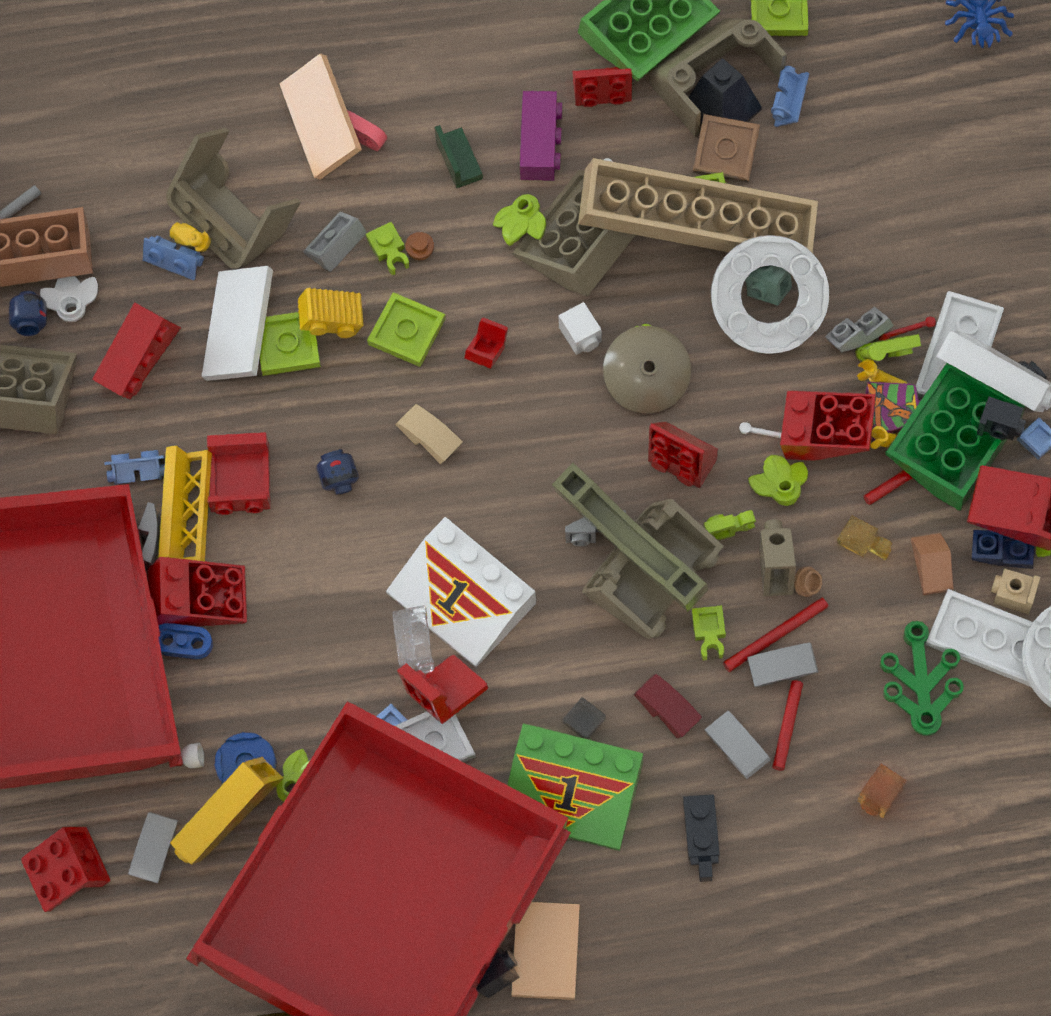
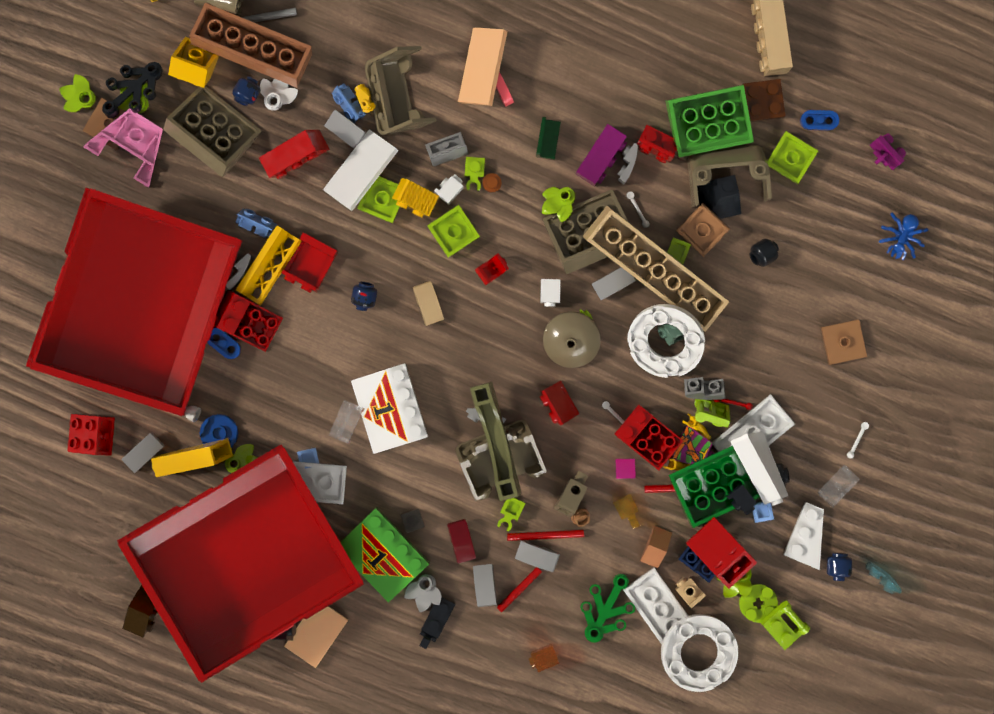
camera: 25 degrees right, 20 degrees up
red bracket [397,655,489,724] -> none
lime plate [703,510,756,540] -> none
lime plate [748,455,808,506] -> none
medium blue hinge [771,66,809,127] -> none
none -> light grey slope [324,110,366,148]
none -> light grey plate [404,574,442,612]
none -> white brick [434,174,464,205]
none -> light grey slope [592,267,636,300]
none -> dark pink slope [615,459,636,479]
none -> light grey slope [618,143,638,185]
none -> black head [749,239,779,267]
none -> medium nougat plate [821,320,867,365]

